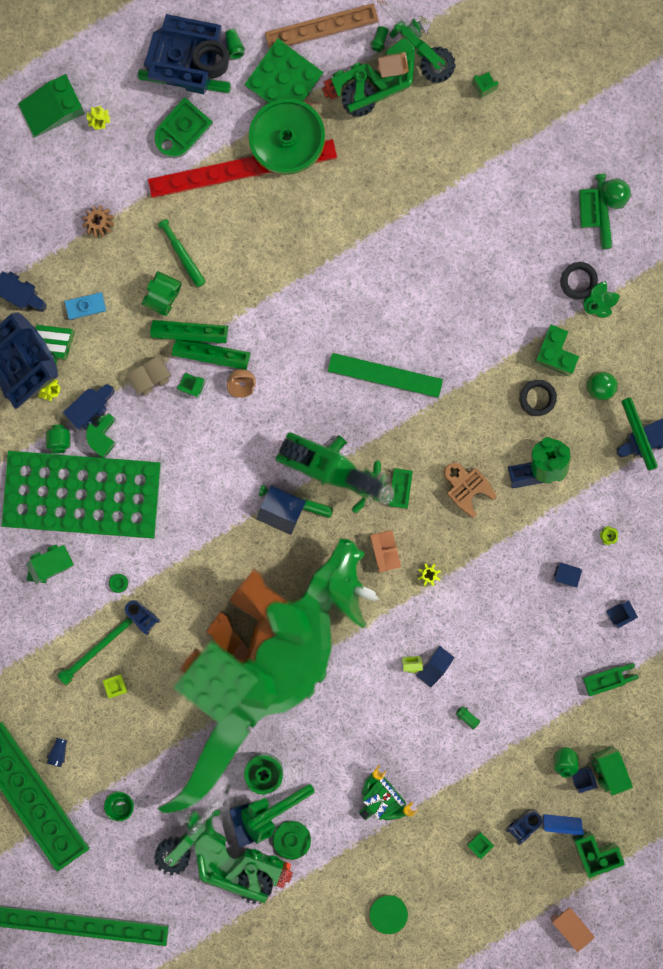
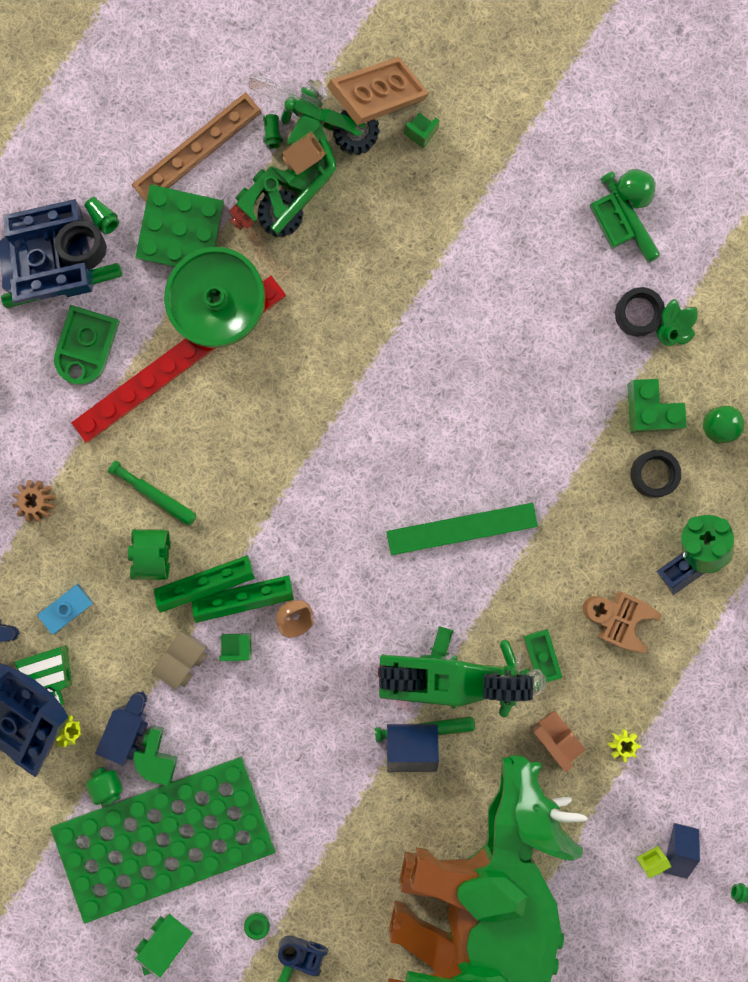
camera: 30 degrees left, 0 degrees up
none -> medium nougat plate [327,57,429,125]

